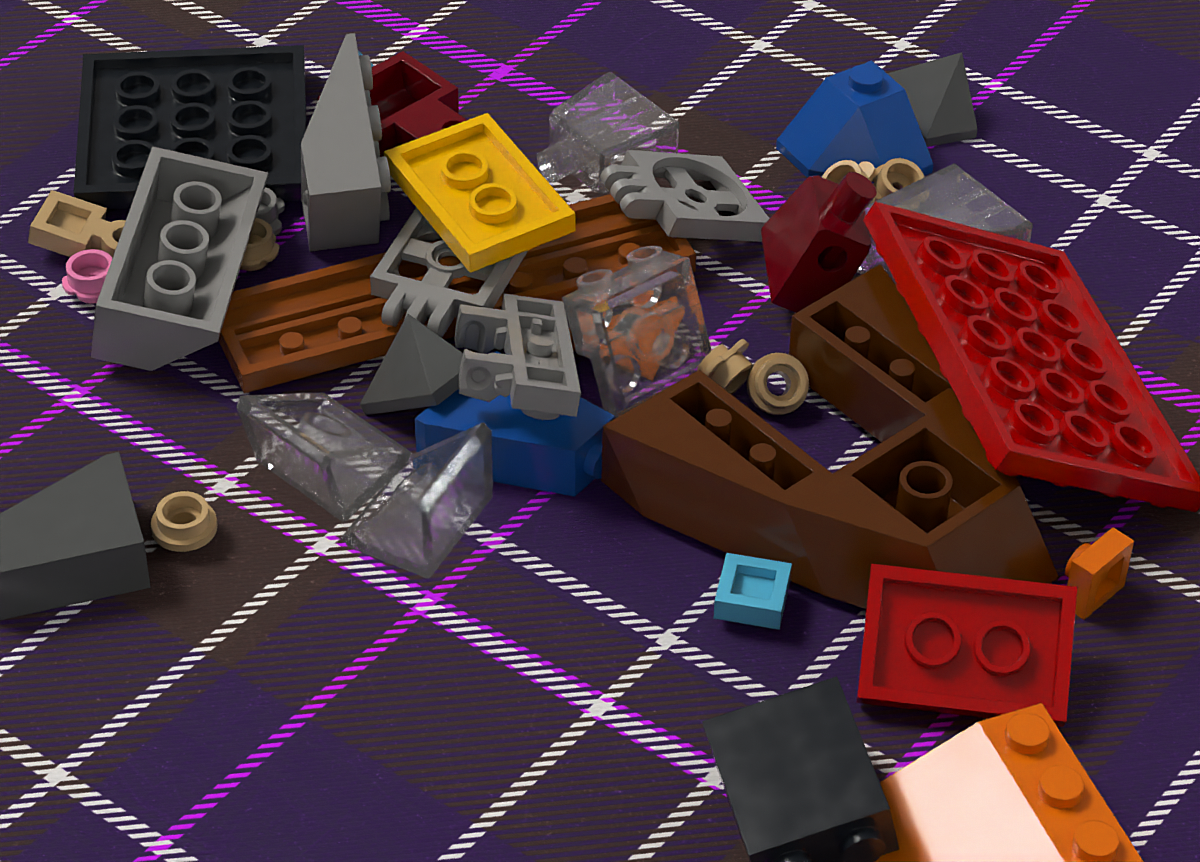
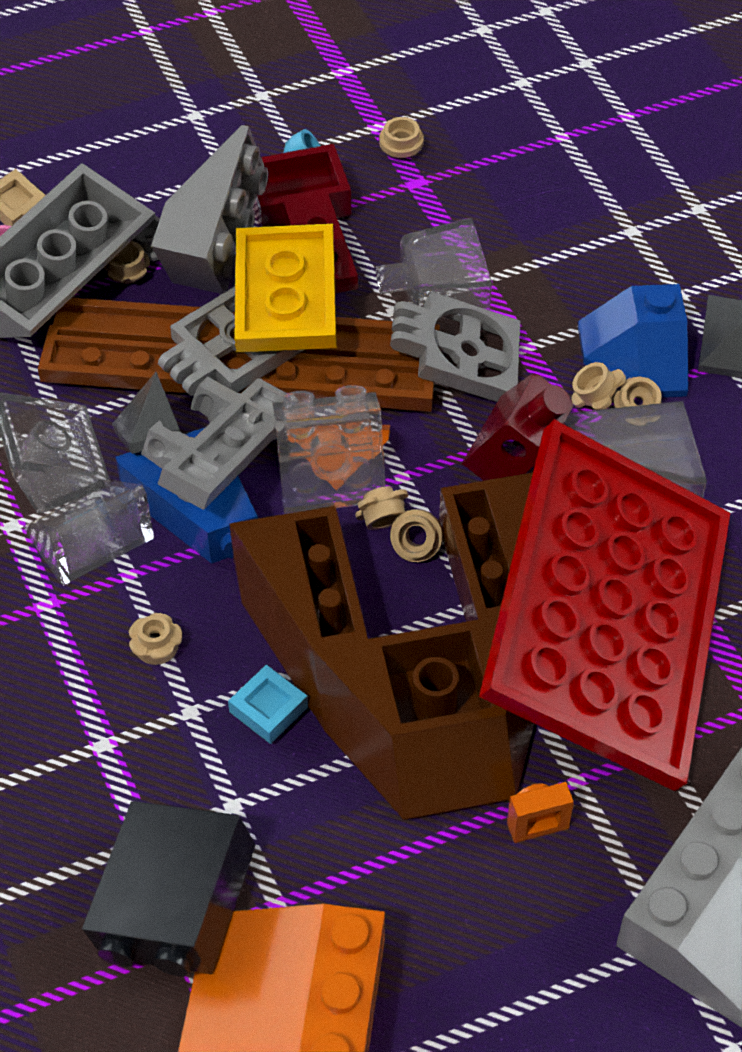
camera: 30 degrees right, 10 degrees up
black plate [74,45,307,211] -> none
red plate [856,564,1078,727] -> none
none -> tan plate [129,613,182,665]
none -> tan plate [379,117,424,158]

